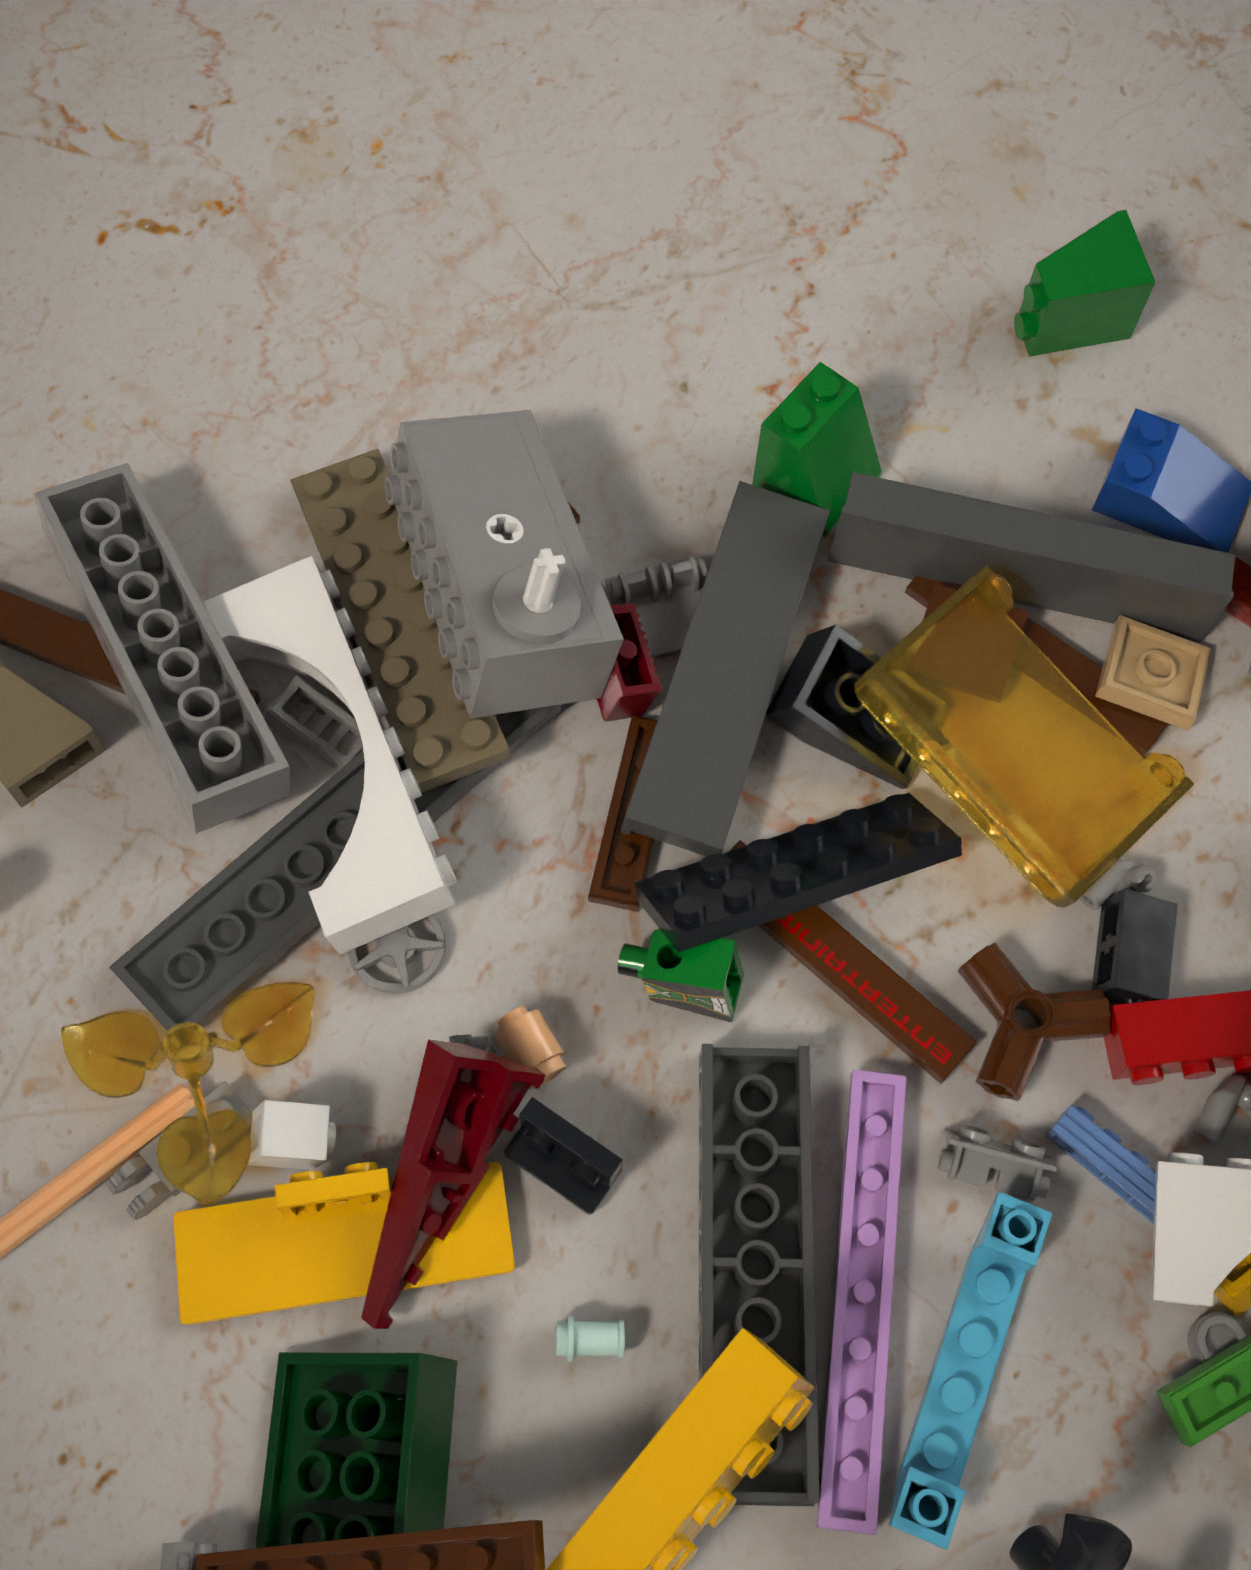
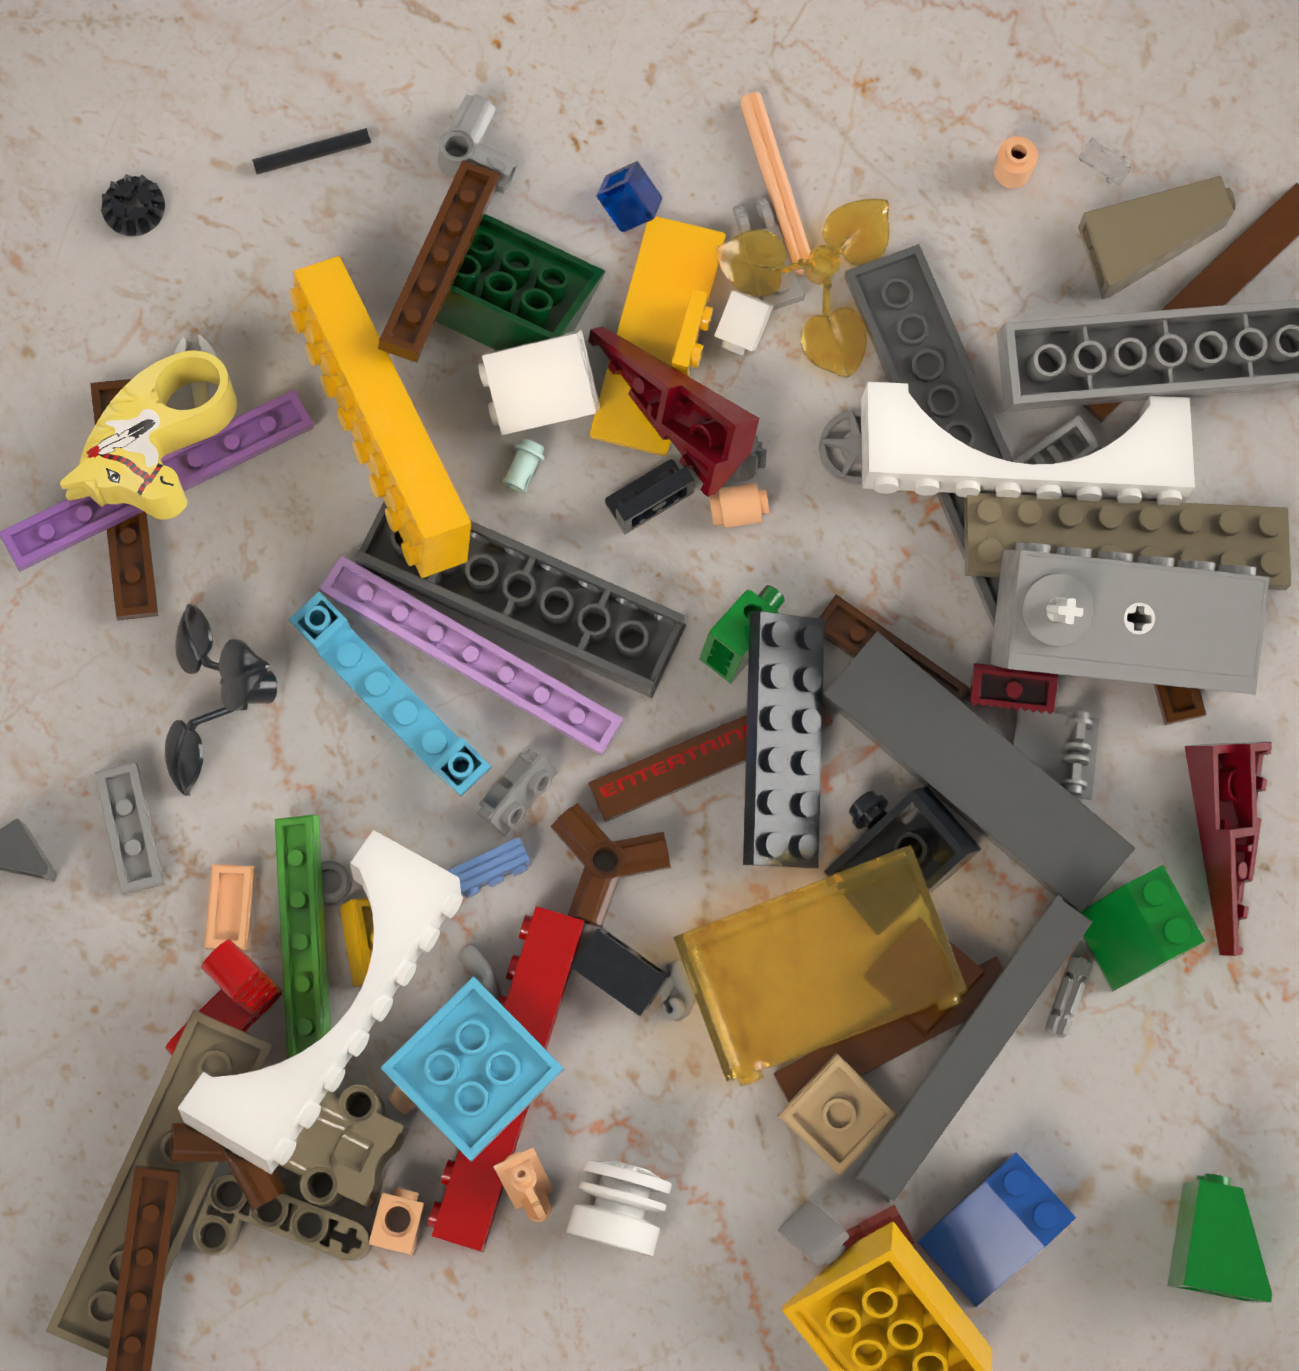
camera: 115 degrees right, 10 degrees up
none -> white panel [478,329,601,435]
none -> clear blue panel [596,161,662,232]
none -> black plate [849,791,888,829]
none -> dark red wedge [1184,742,1272,956]

